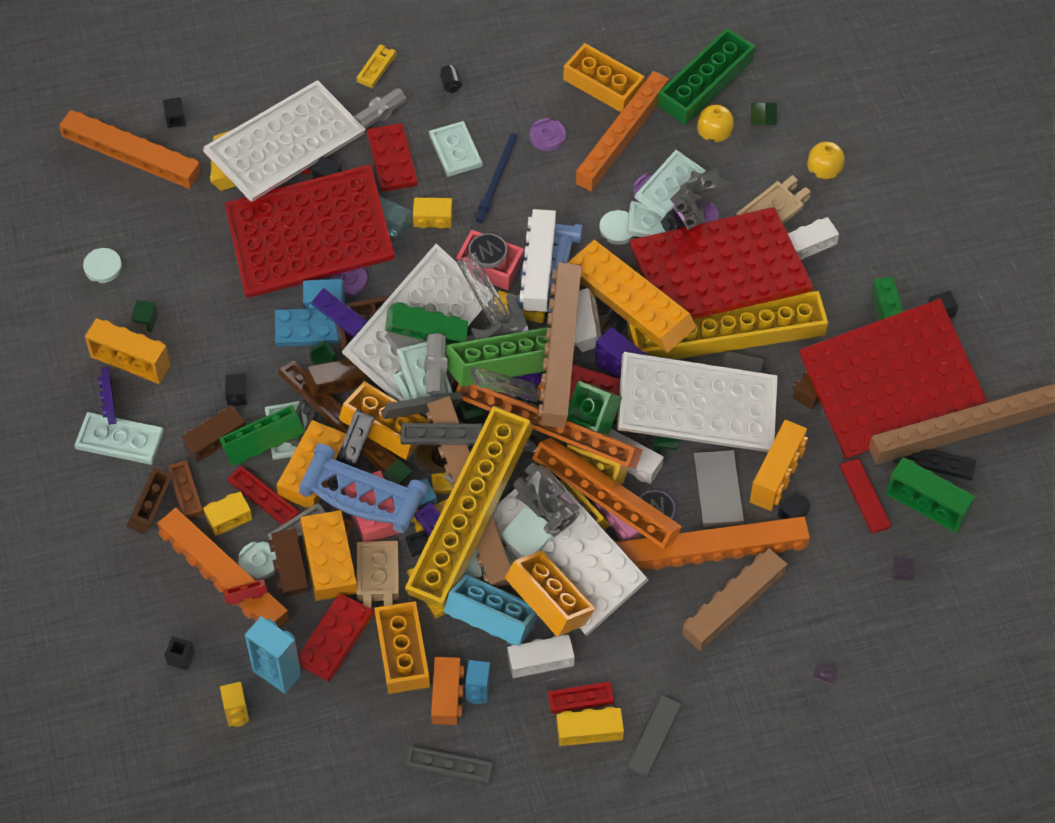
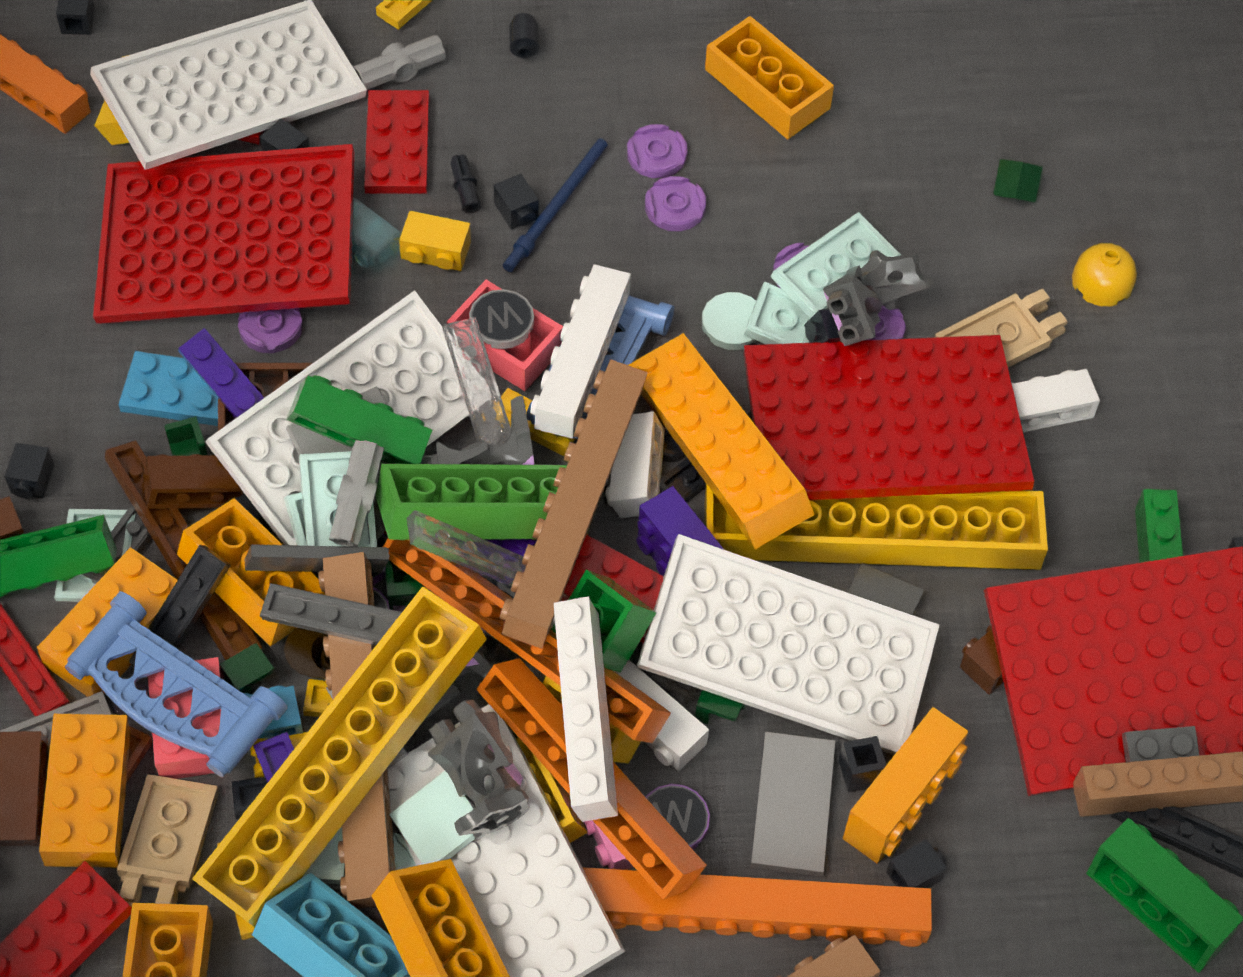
camera: 10 degrees right, 0 degrees up
dark azure brick [303,279,345,310] -> none
light aqua tile [429,121,482,177] -> none
orange brick [576,71,669,192] -> none
green brick [657,28,755,125] -> none
yellow cylinder [697,105,734,142] -> none
red tile [839,458,891,535] -> none
none -> black axle [450,154,482,213]
none -> black brick [494,173,539,230]
none -> white brick [554,596,618,822]
none -> medium lavender tile [645,176,706,232]
none -> black brick [839,736,886,792]
none -> dark grey plate [1122,726,1199,762]

